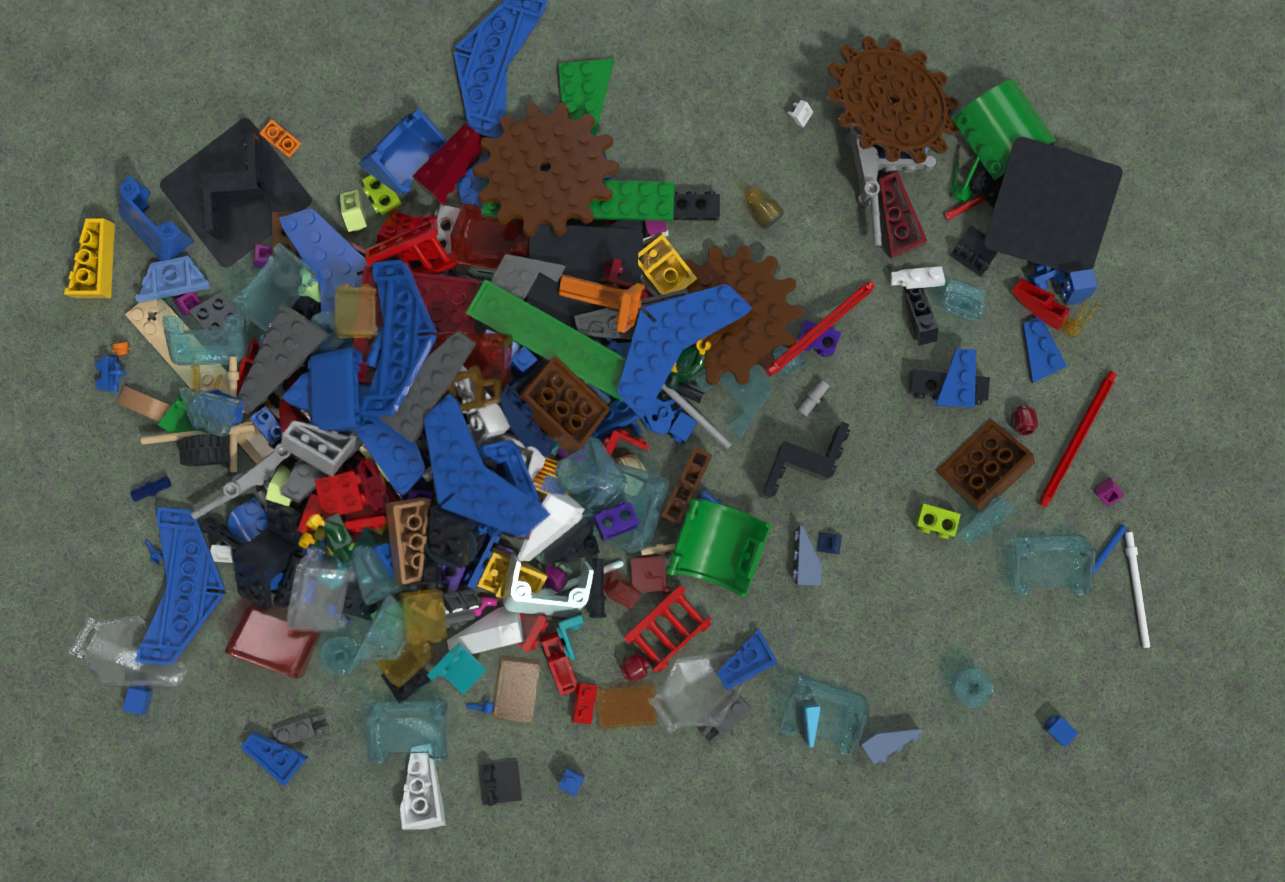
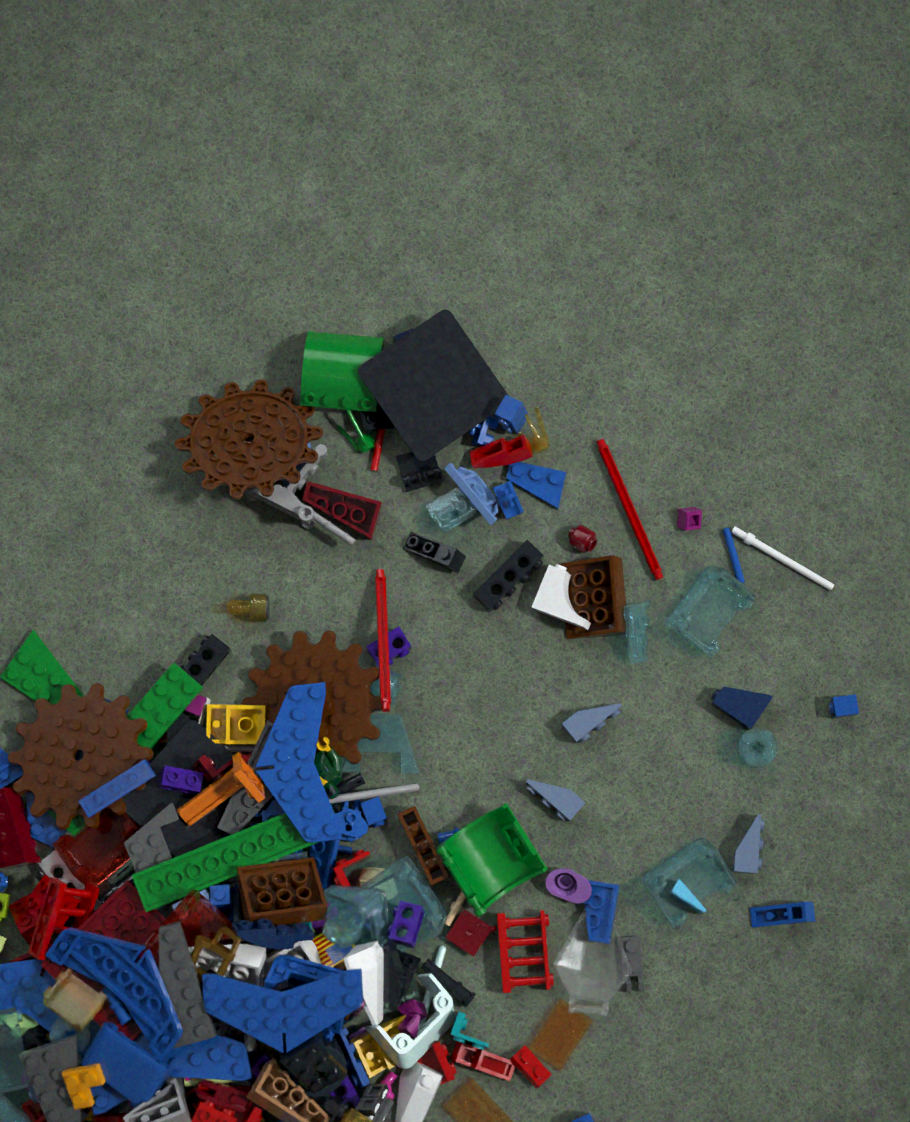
camera: 50 degrees left, 5 degrees down
clear red slope [604,570,642,609] -> none
dark red head [620,653,650,682] -> none
black bracket [761,421,850,500] -> none
white tile [788,100,813,127] -> none
light grey pin [797,379,830,417] -> none
dark blue slope [817,532,842,554] -> none
white hinge [890,266,945,289] -> none
lime brick [914,503,961,539] -> none
blue wing [935,349,976,408] -> none
none -> light orange plate [62,1063,106,1110]
none -> blue tile [78,759,156,818]
none -> dark purple brick [158,765,203,796]
none -> magenta slope [397,1014,420,1039]
none -> medium blue wing [444,463,499,525]
none -> blue hips [493,481,524,520]
none -> white arch [532,564,591,630]
none -> medium lavender piece [546,868,592,904]
none -> sand blue slope [561,703,622,743]
none -> dark blue slope [711,686,773,731]
none -> blue slope [750,902,815,928]

